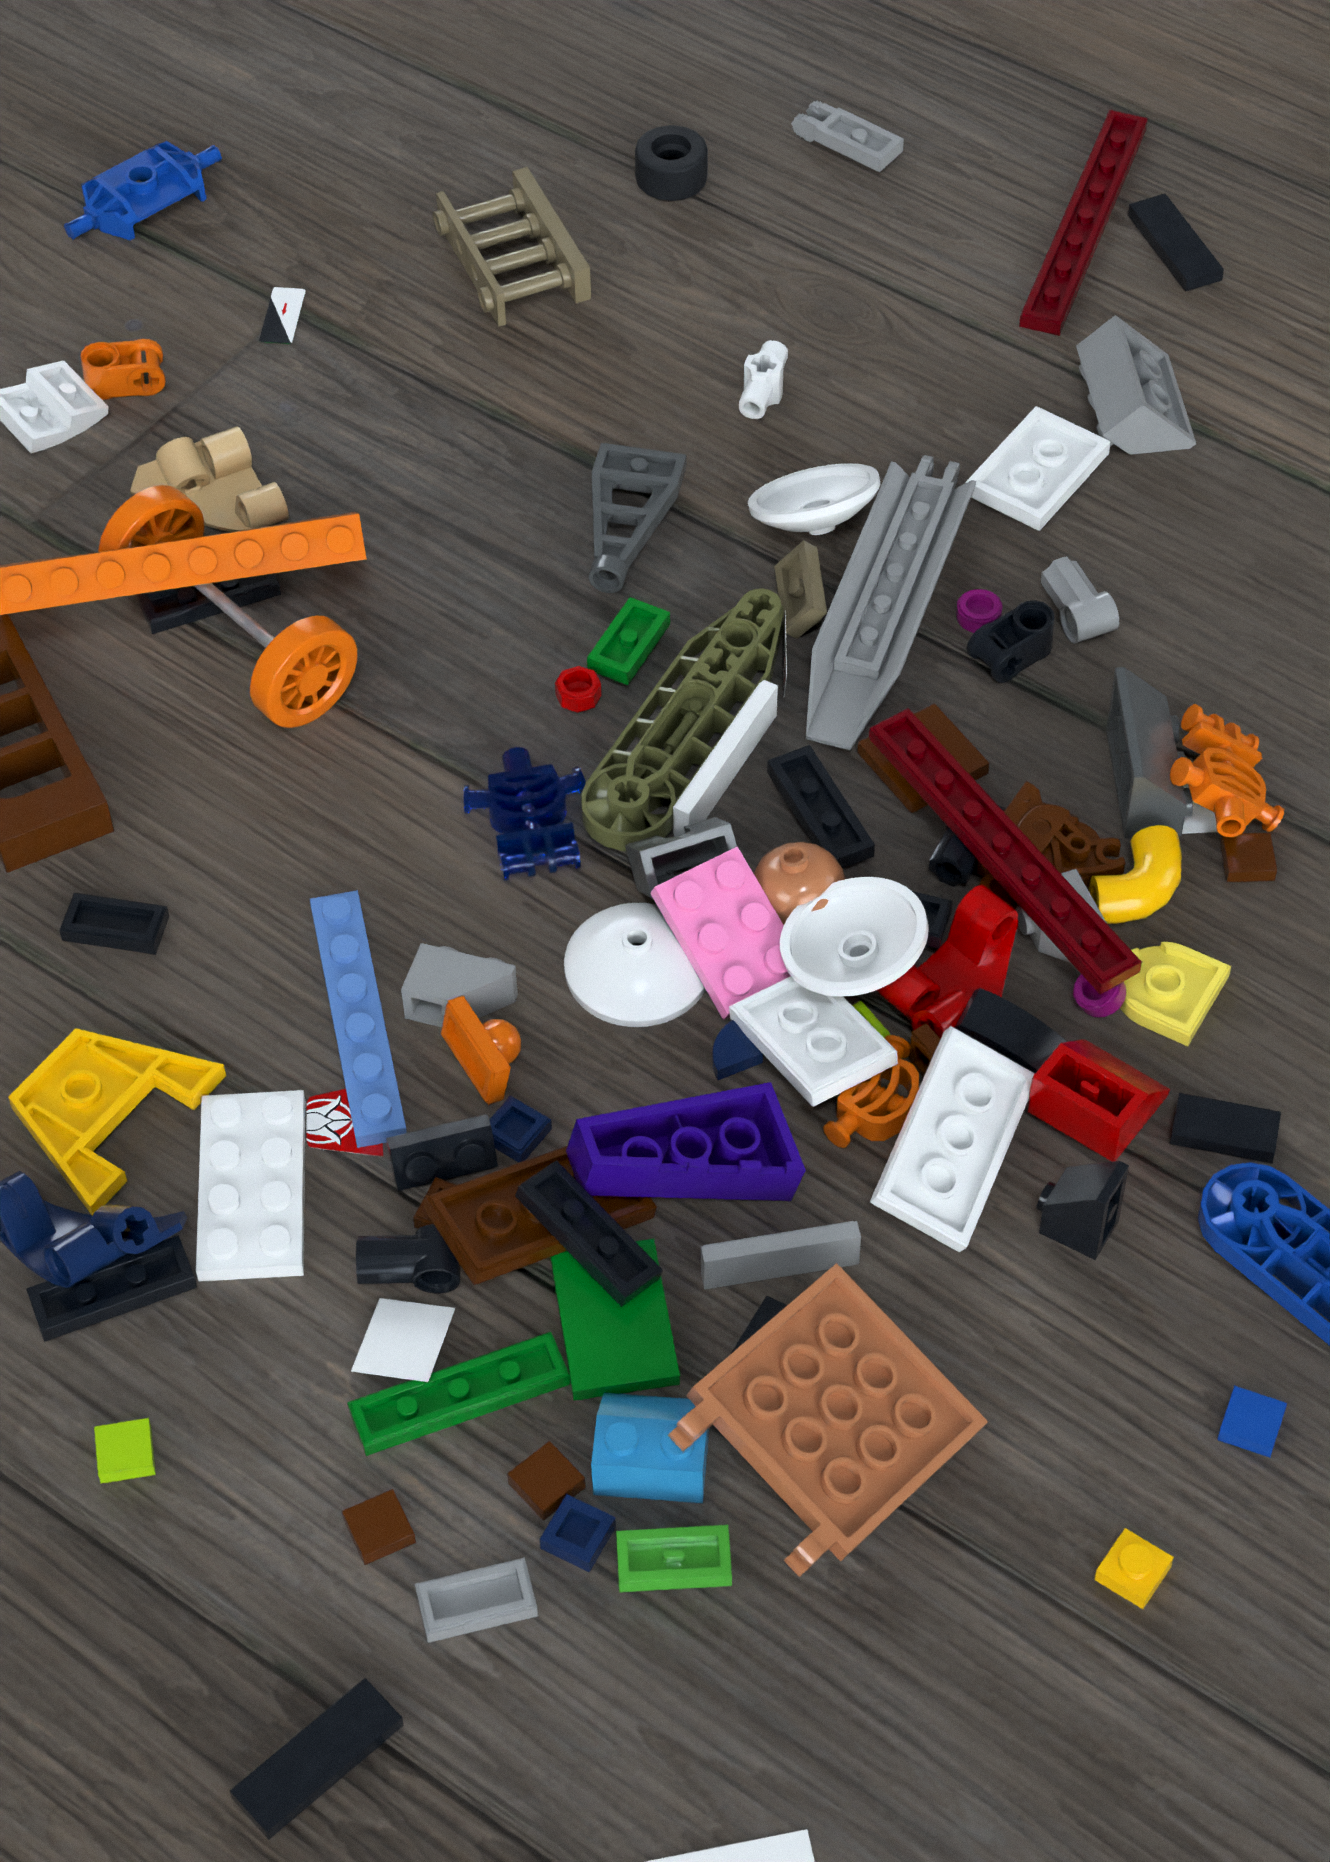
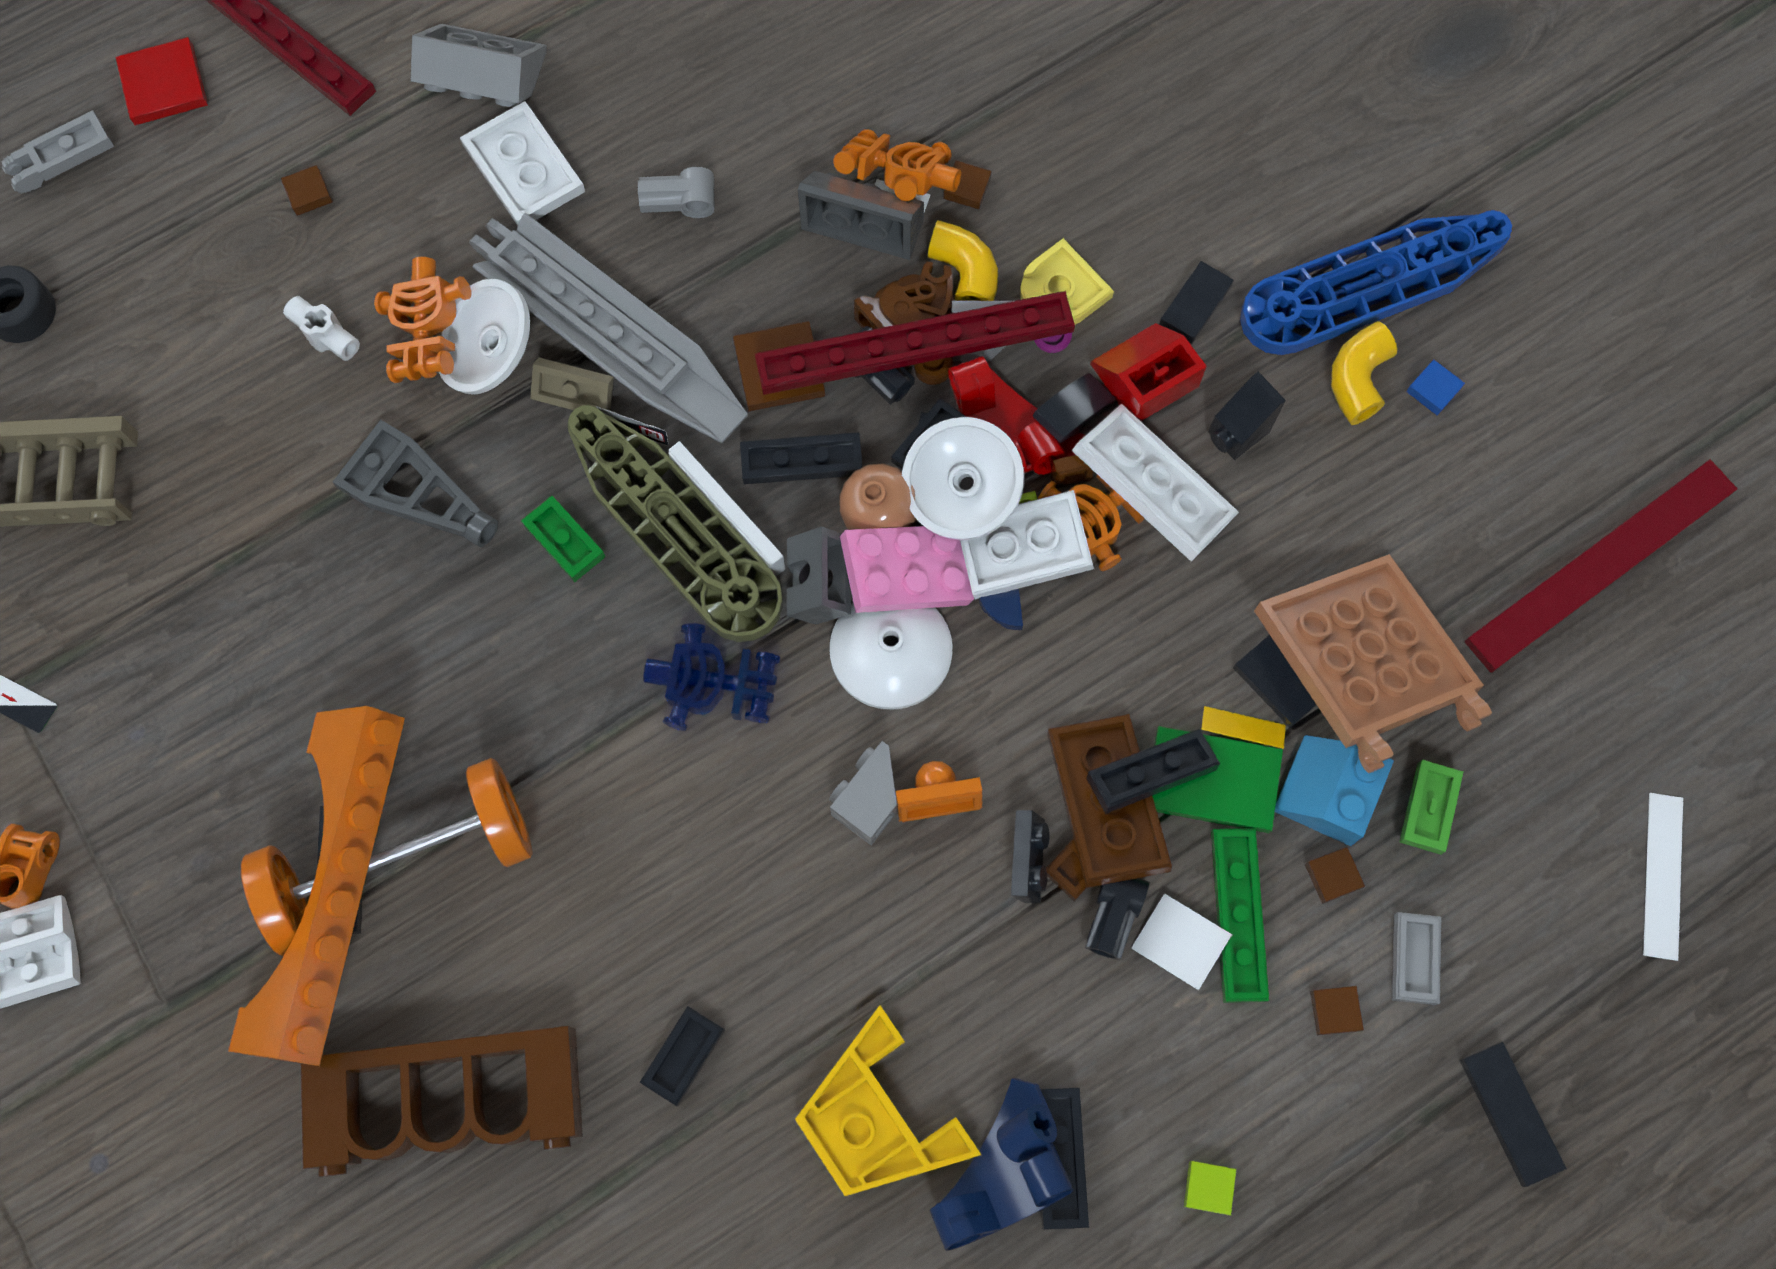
camera: 70 degrees left, 20 degrees up
tan panel [130,426,289,532] -> none
white plate [196,1090,306,1282] -> none
sticker [306,1089,383,1157] -> none
medium blue plate [310,890,407,1148] -> none
dark blue tile [489,1095,552,1163] -> none
dark blue tile [540,1494,616,1572] -> none
red tile [555,666,602,713] -> none
dark purple wedge [566,1082,806,1201] -> none
light grey tile [701,1221,861,1290] -> none
magenta tile [956,589,1002,633] -> none
black piece [966,600,1054,683] -> none
yellow plate [1094,1528,1174,1609] -> none
none -> red tile [115,37,208,126]
none -> reddish brown tile [281,165,333,216]
none -> orange piece [374,257,472,383]
none -> yellow sticker [1201,706,1286,749]
none -> yellow cylinder [1331,321,1397,425]
none -> dark red tile [1464,459,1738,673]

